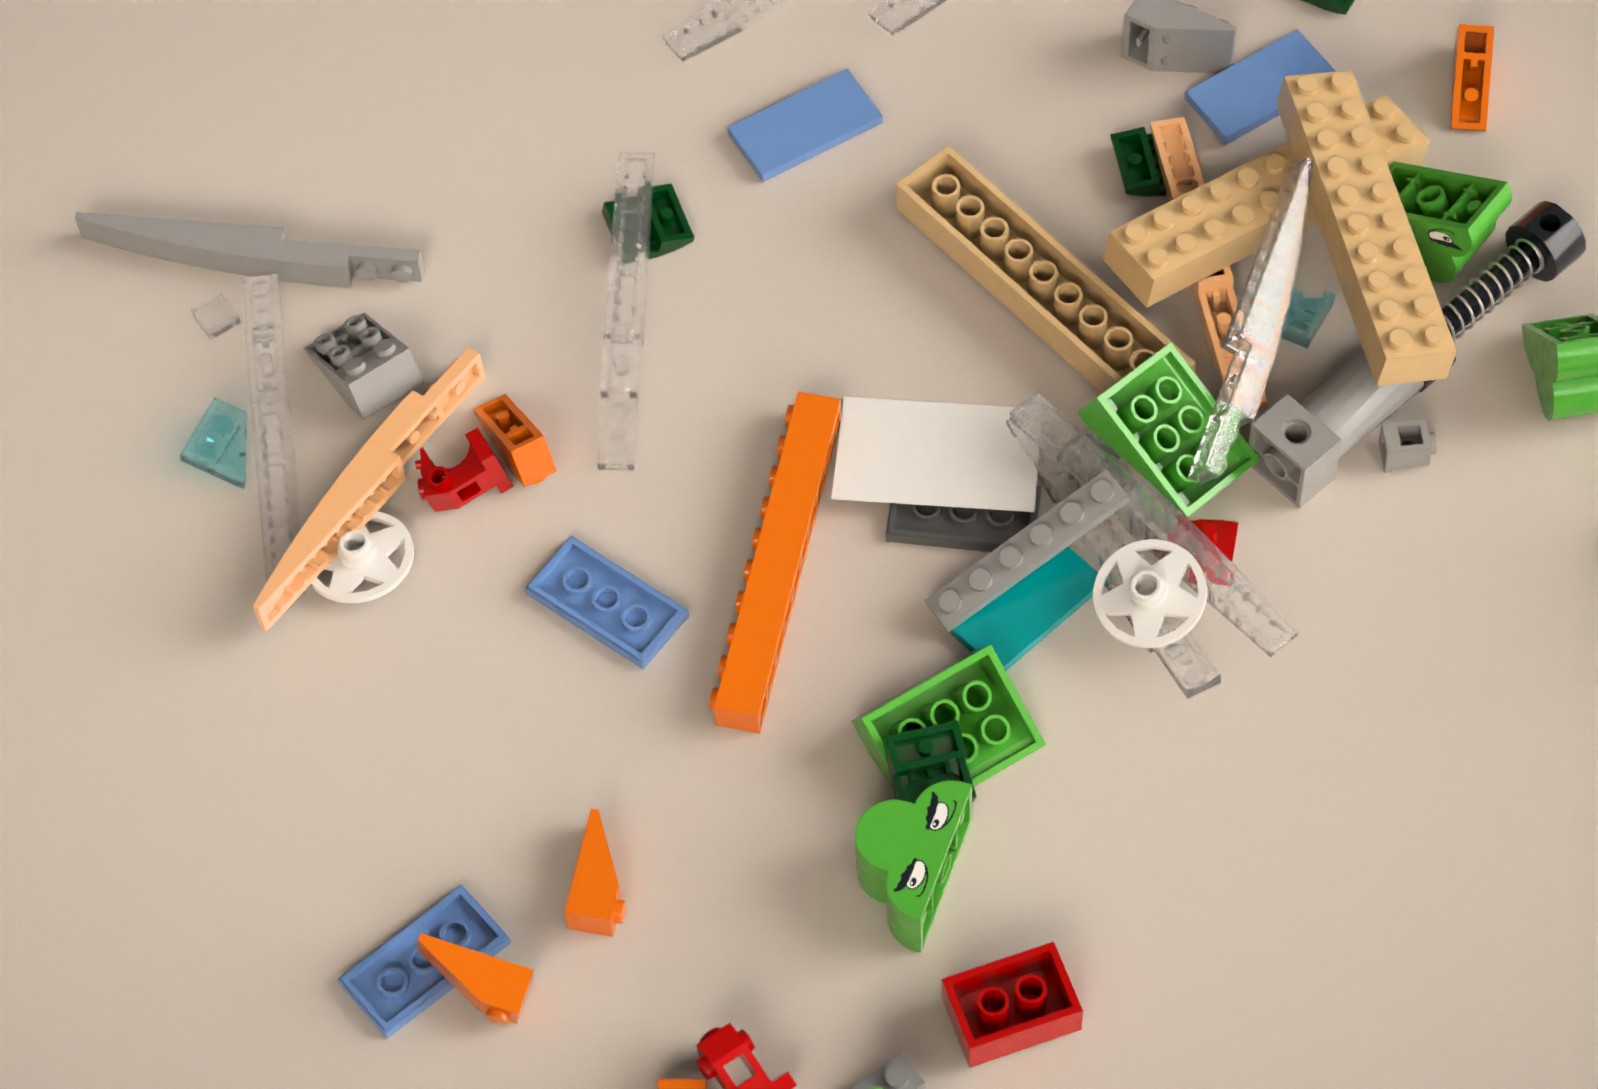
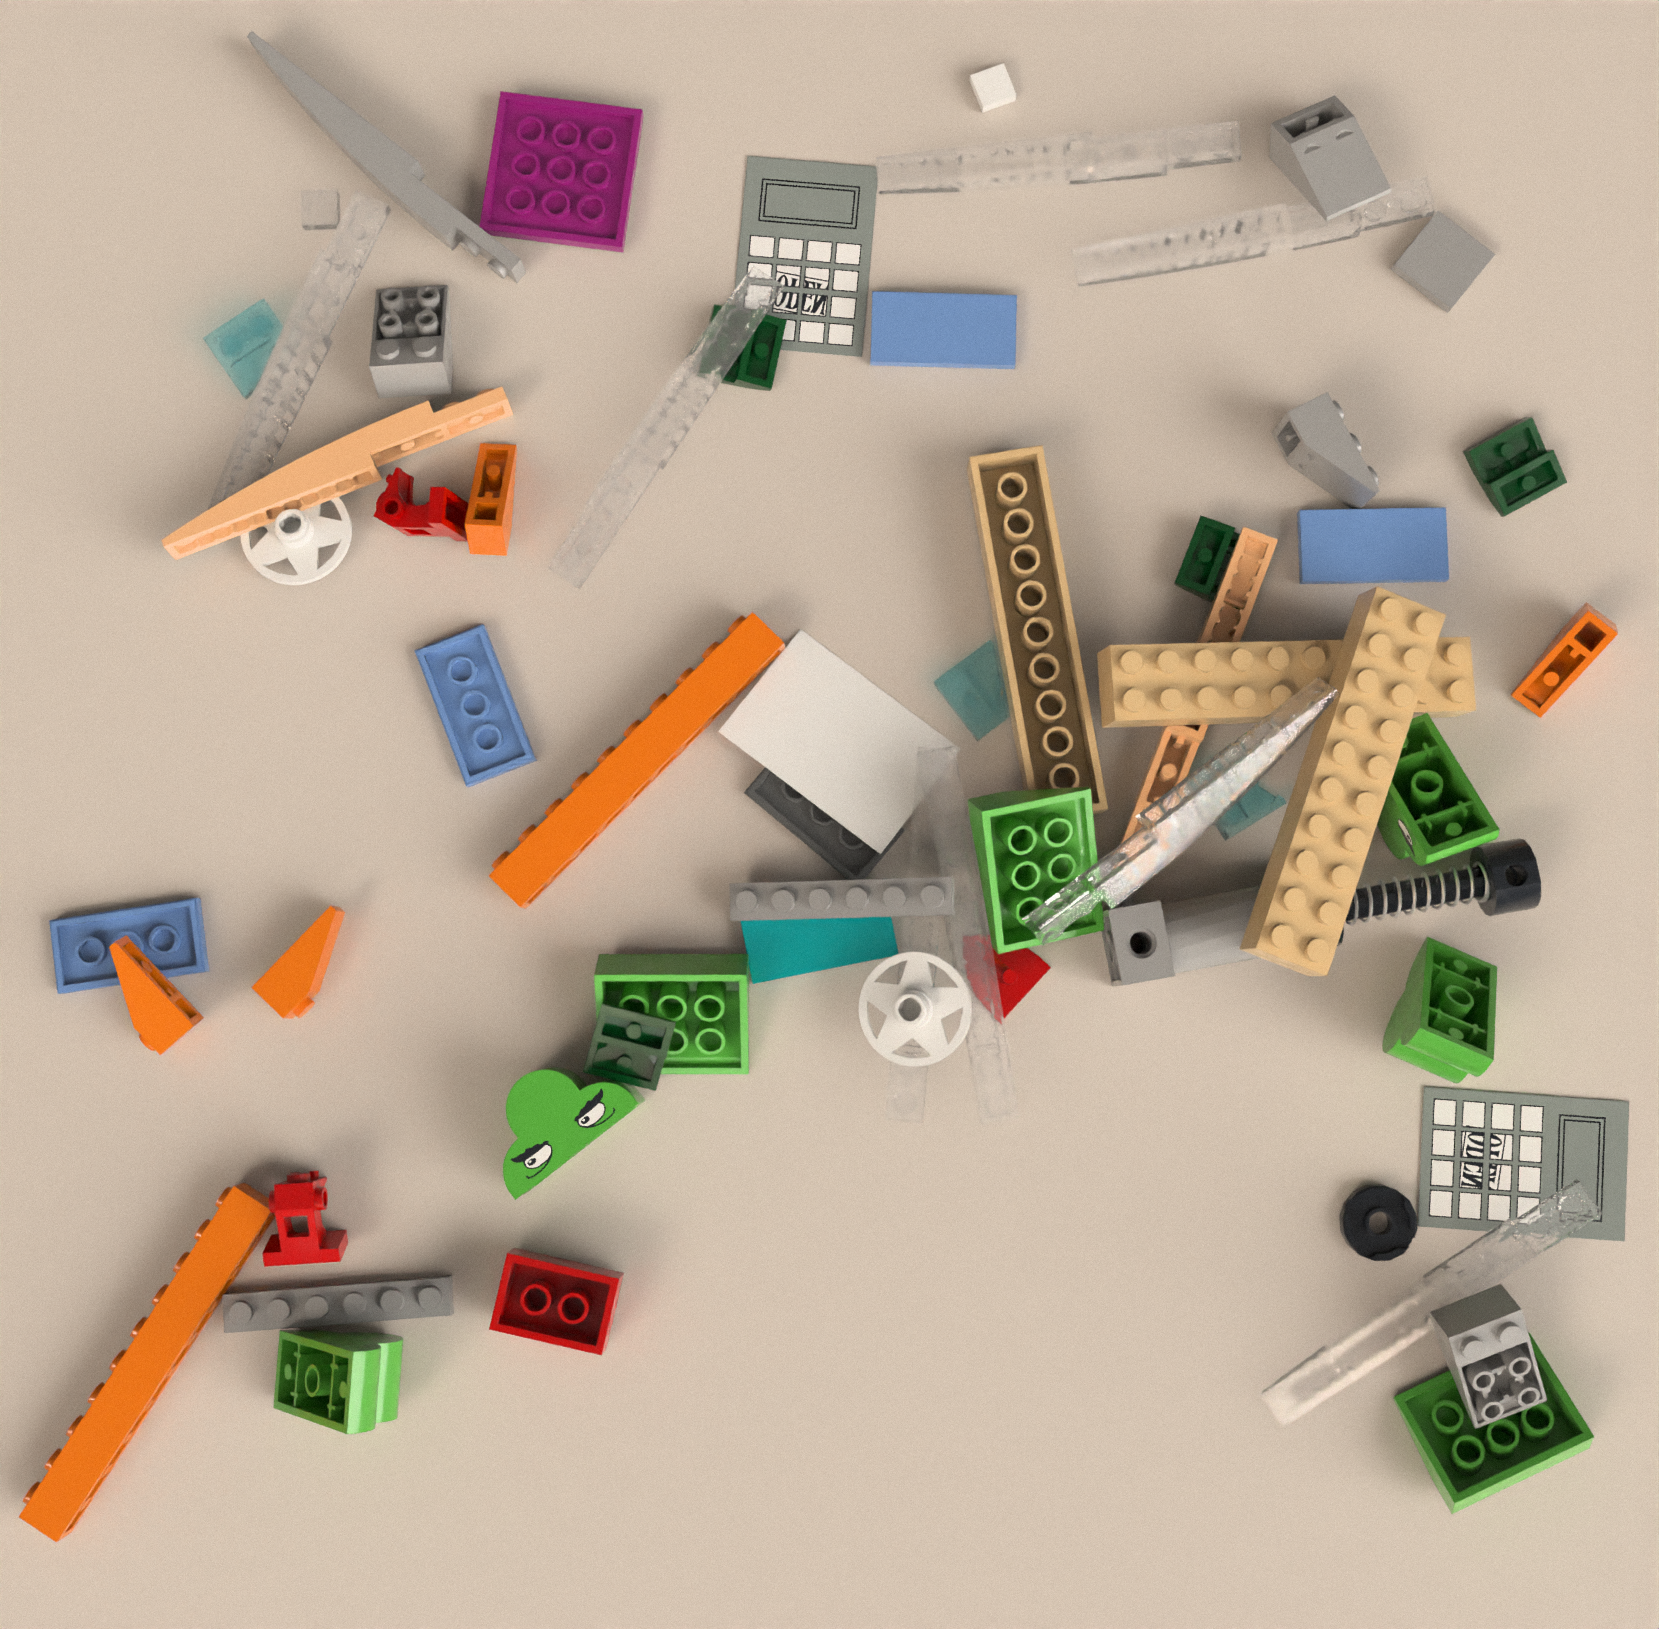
camera: 30 degrees right, 25 degrees up
light grey brick [1378,418,1437,473] -> none
none -> magenta plate [479,91,644,253]
none -> light grey sticker [733,156,879,357]
none -> clear light blue wing [933,640,1008,742]

